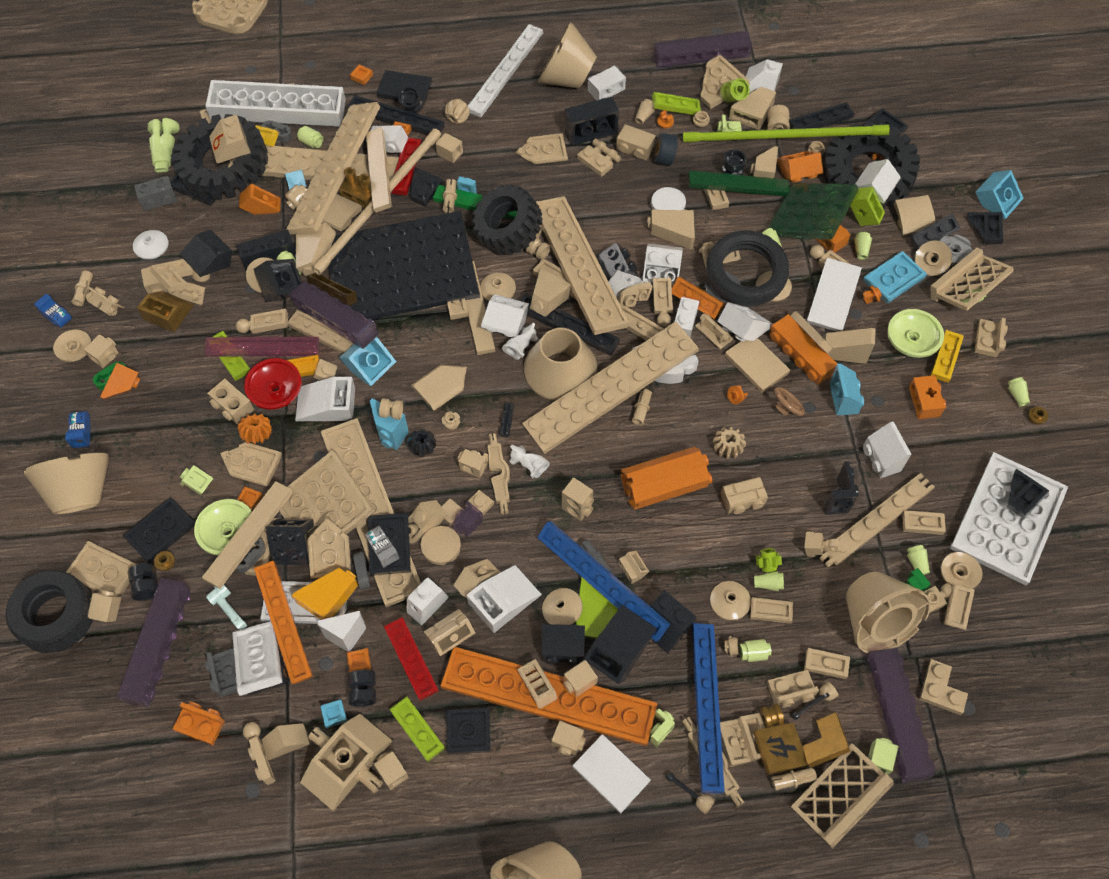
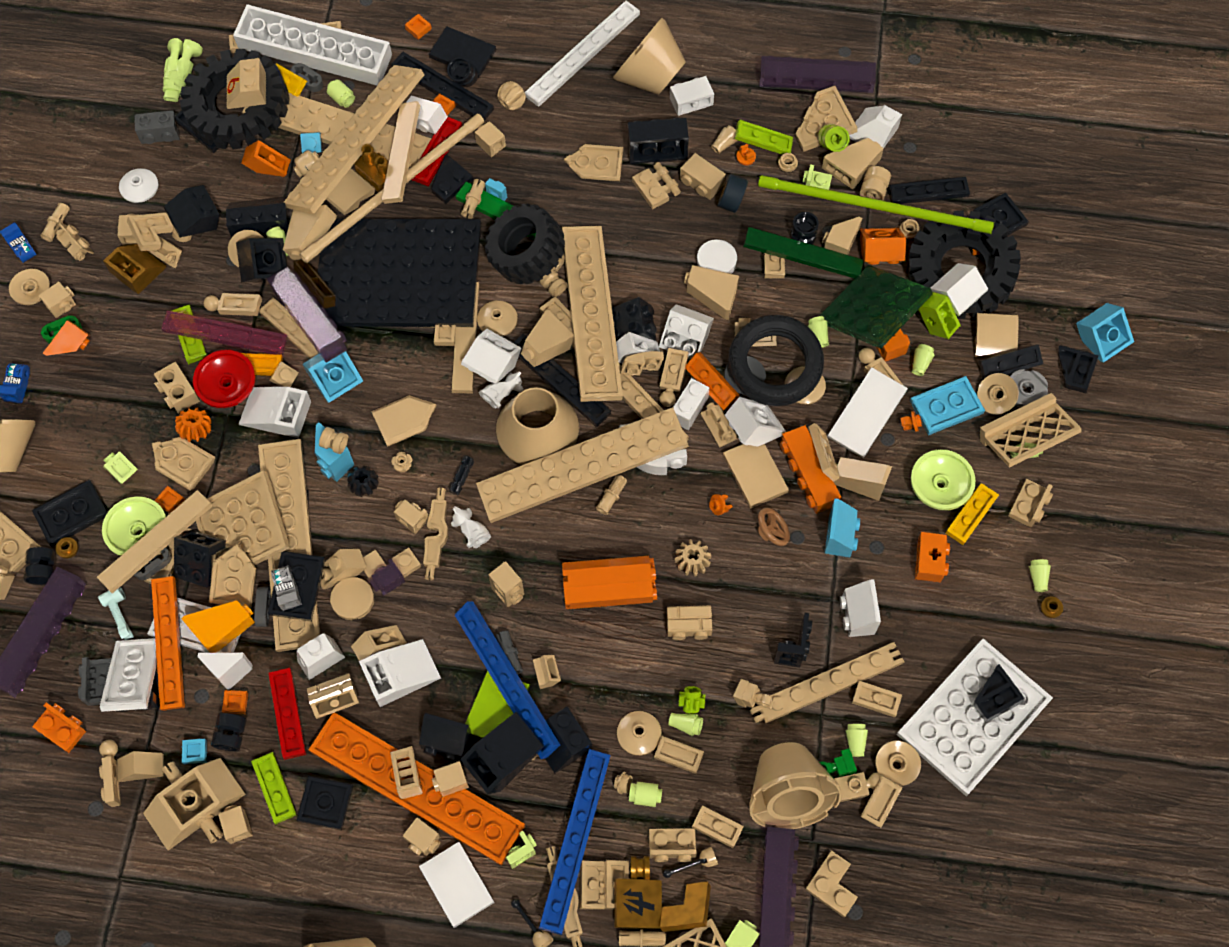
camera: 15 degrees right, 5 degrees up
tan dish [542,588,583,625] -> none

